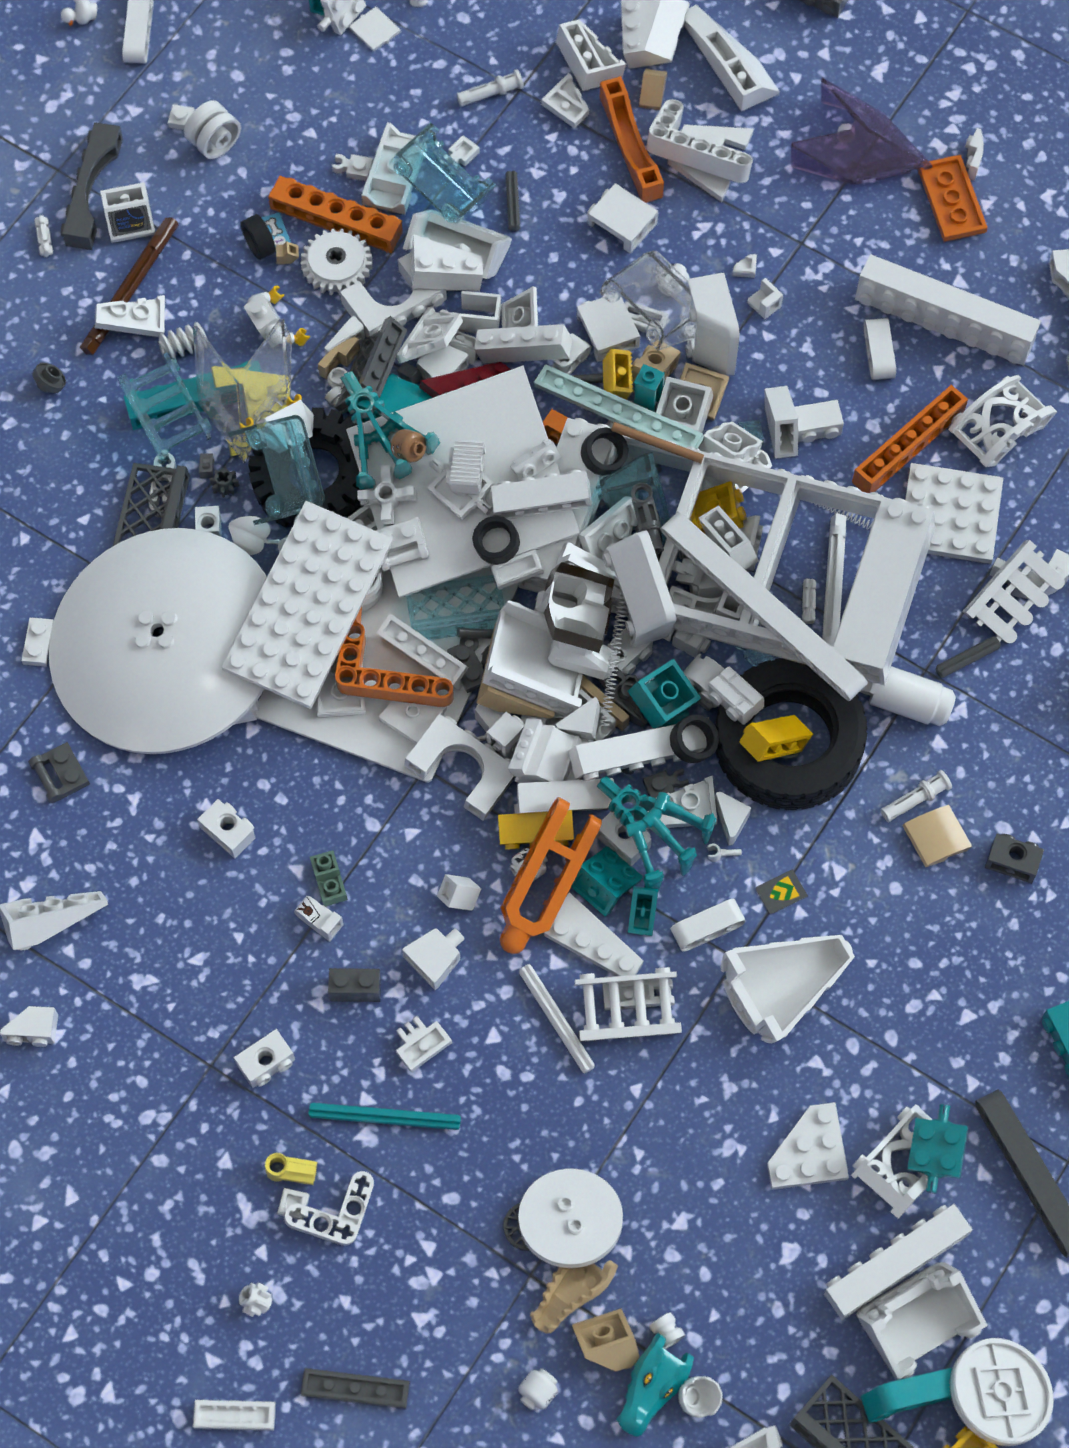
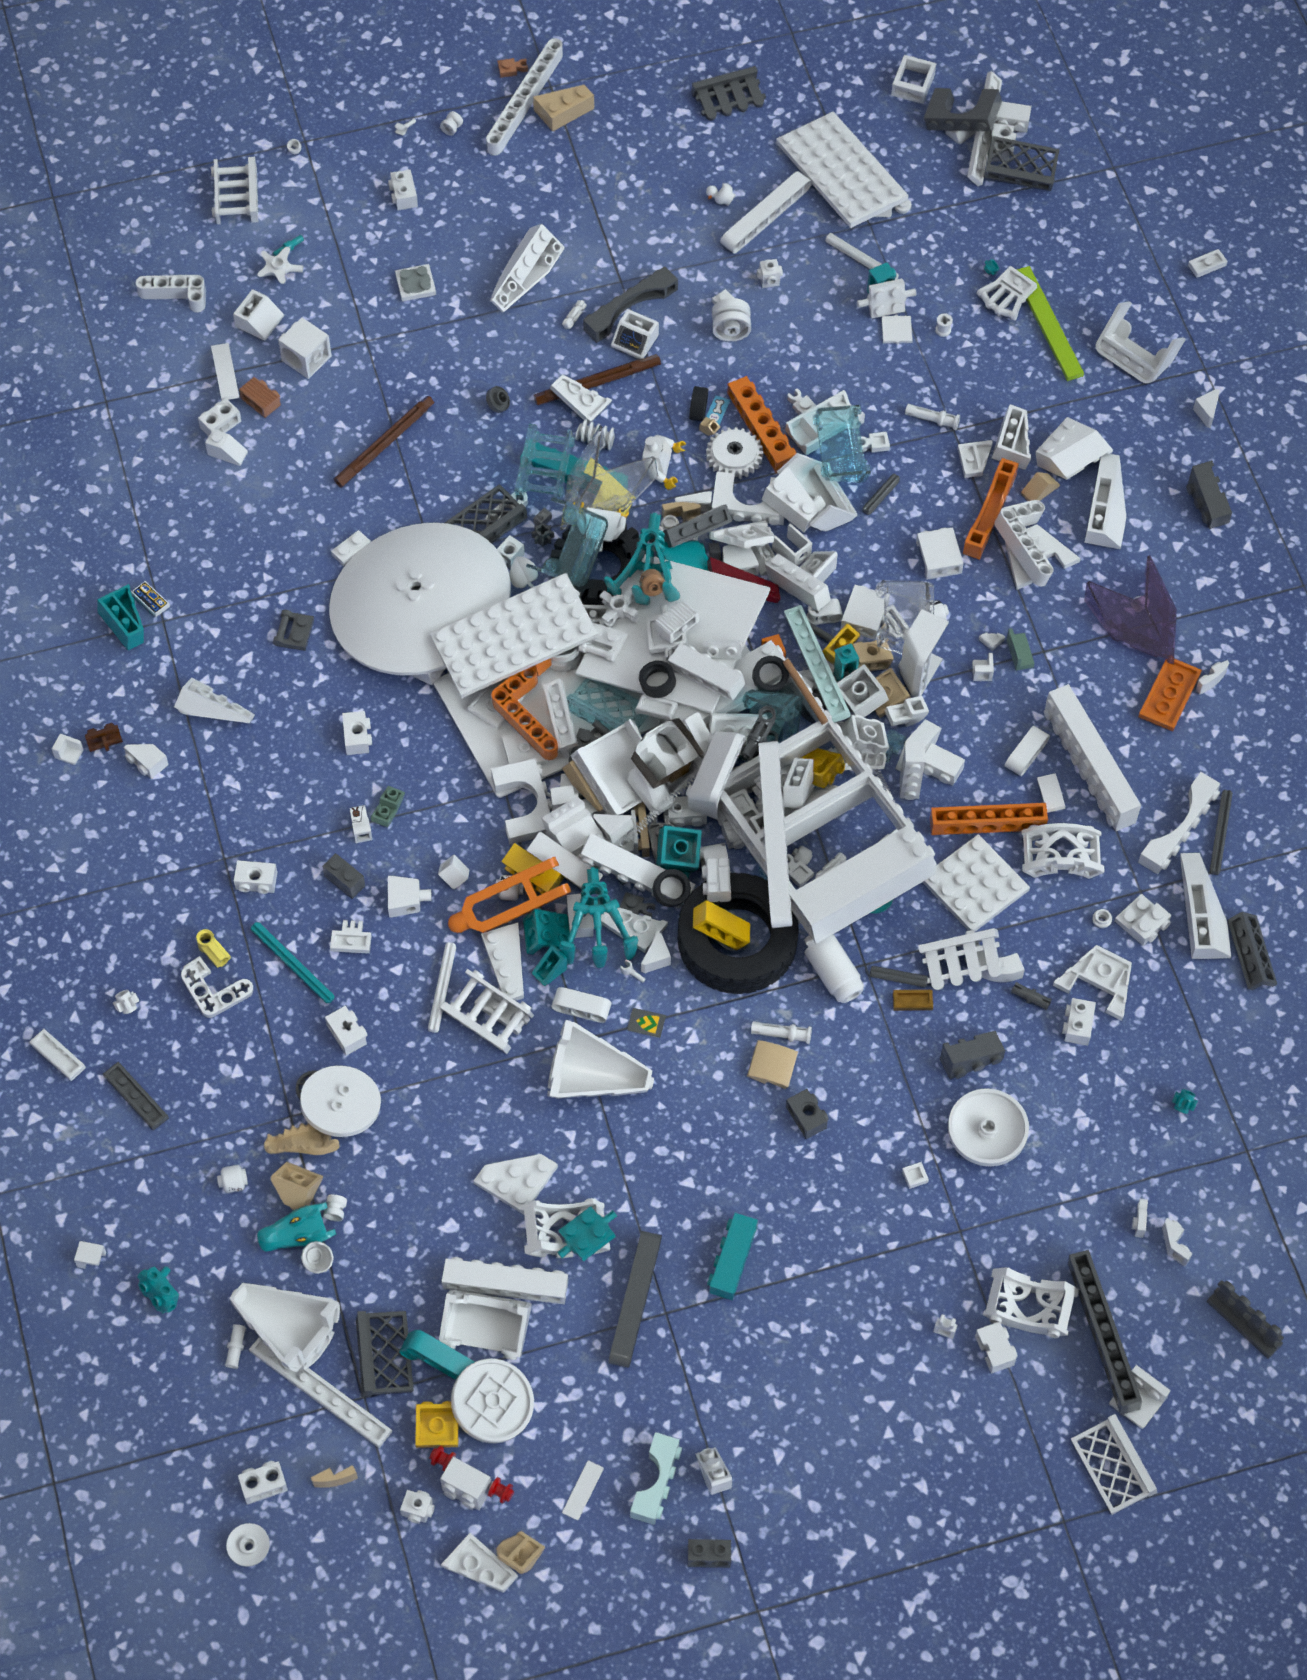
camera: 40 degrees right, 5 degrees down
none -> white brick [325,1006,368,1056]
none -> white brick [757,259,783,288]
none -> white brick [885,696,929,727]
none -> pearl gold tile [893,990,933,1011]
none -> white brick [900,741,925,800]
none -> sand green panel [1006,628,1035,671]
none -> white slope [1037,773,1065,813]

